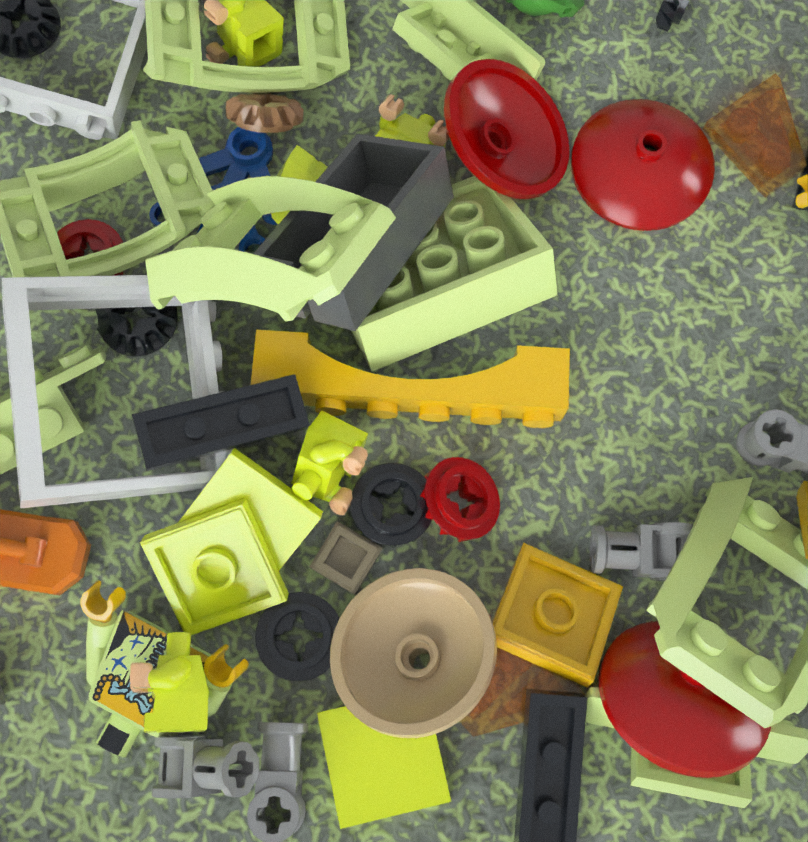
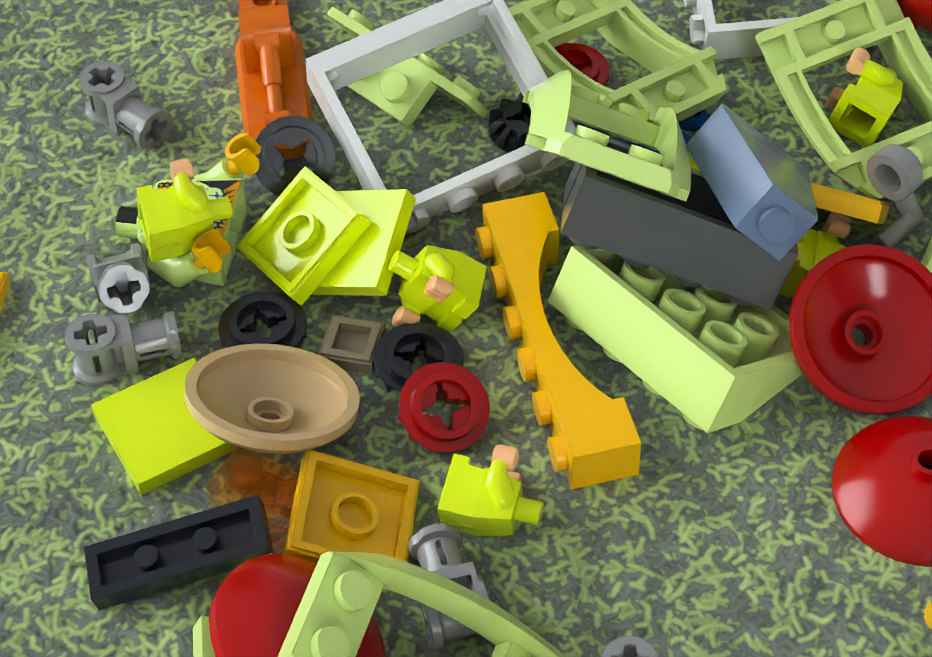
camera: 75 degrees right, 25 degrees down
black plate [132,374,310,471] -> none
medium nougat gear [226,93,304,133] -> none
none -> black gear [255,115,336,196]
none -> neon yellow piece [437,444,544,536]
none -> sand blue slope [686,103,818,261]
none -> yellow tile [811,183,890,224]
none -> light grey plate [866,144,924,248]

